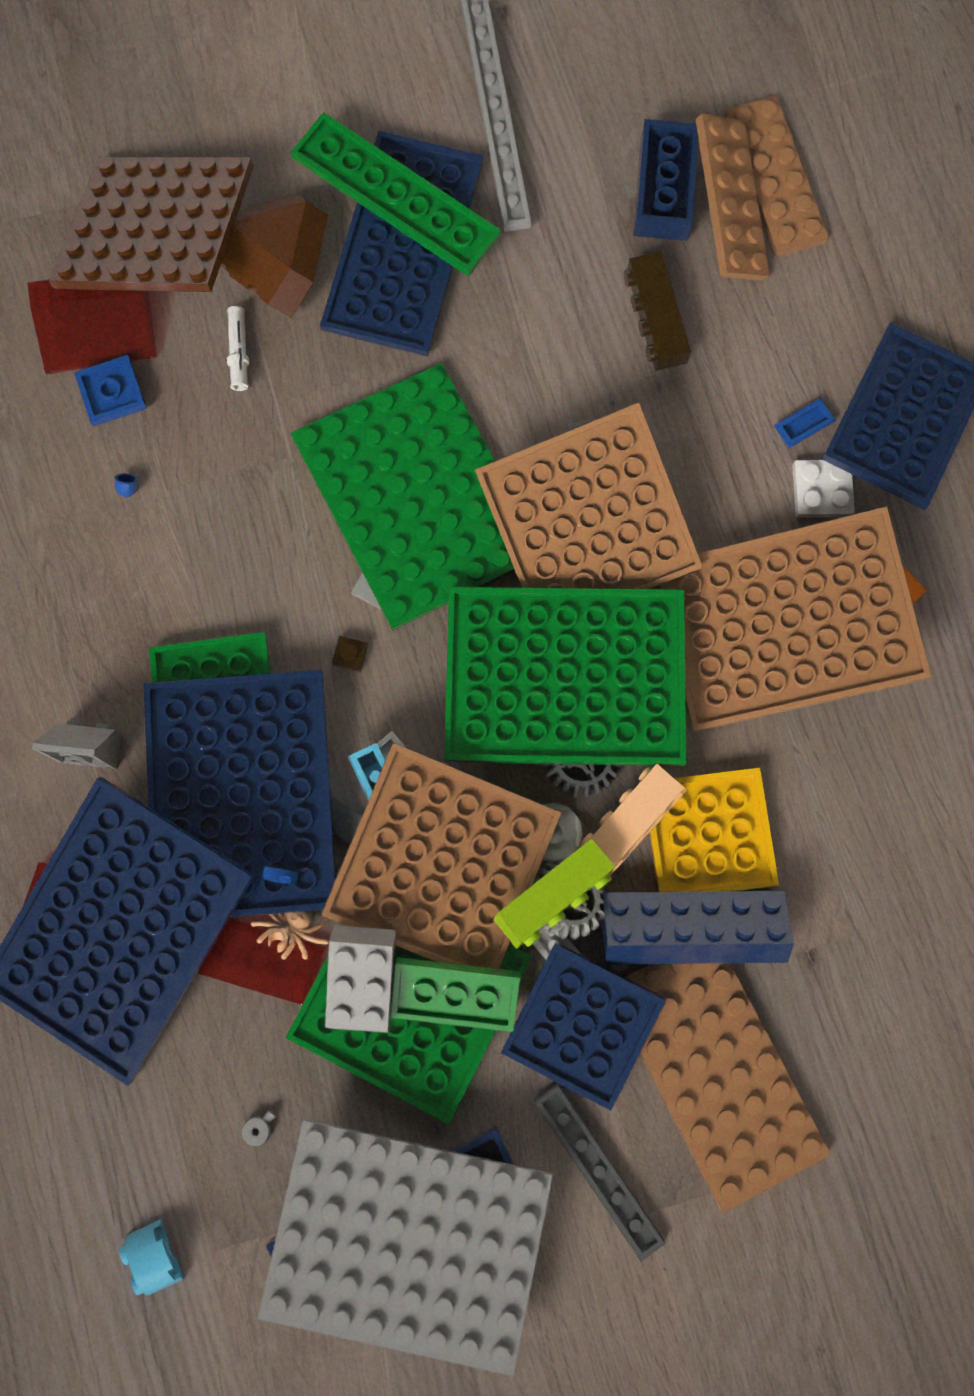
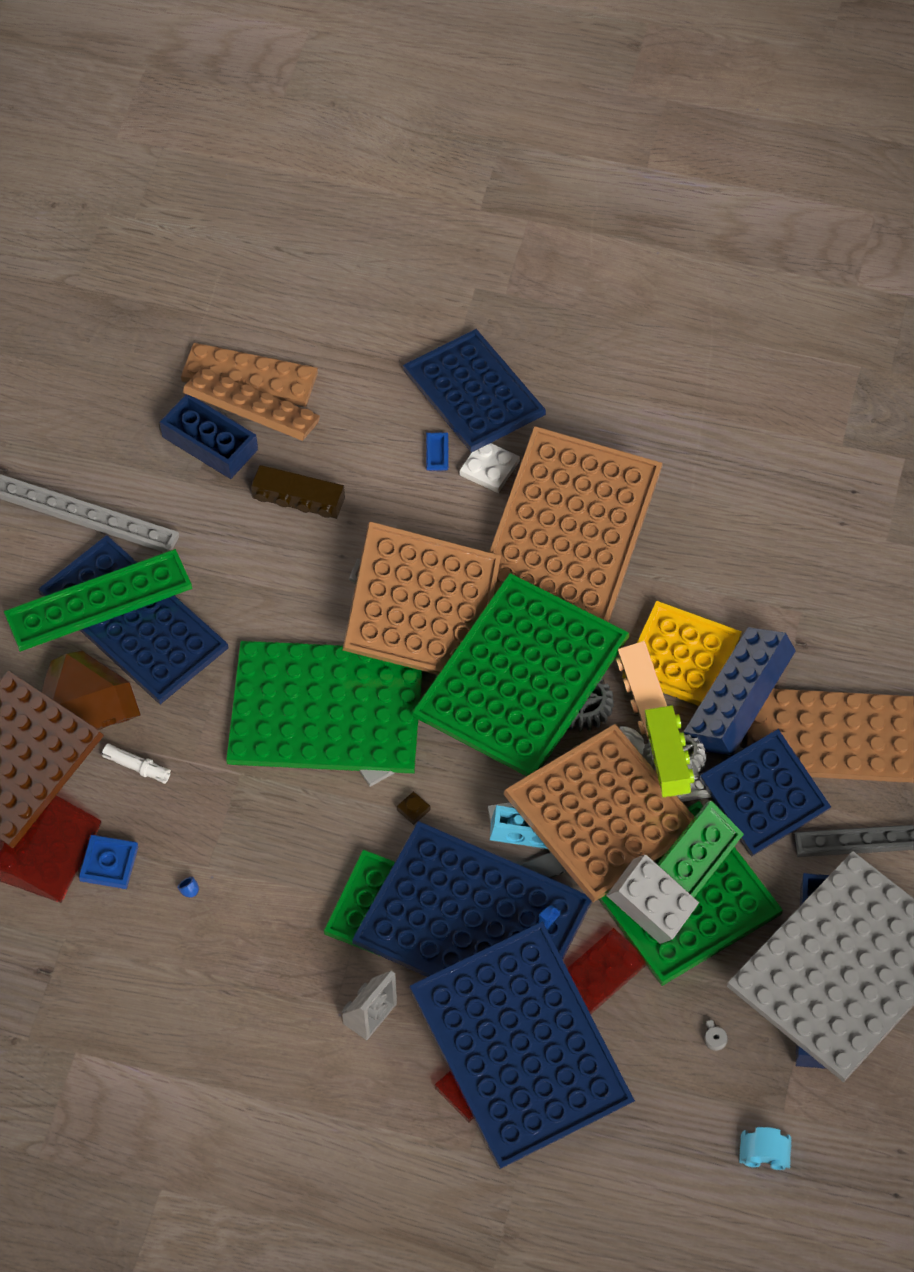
camera: 55 degrees left, 20 degrees down
light nougat animal [251,911,329,959] -> none

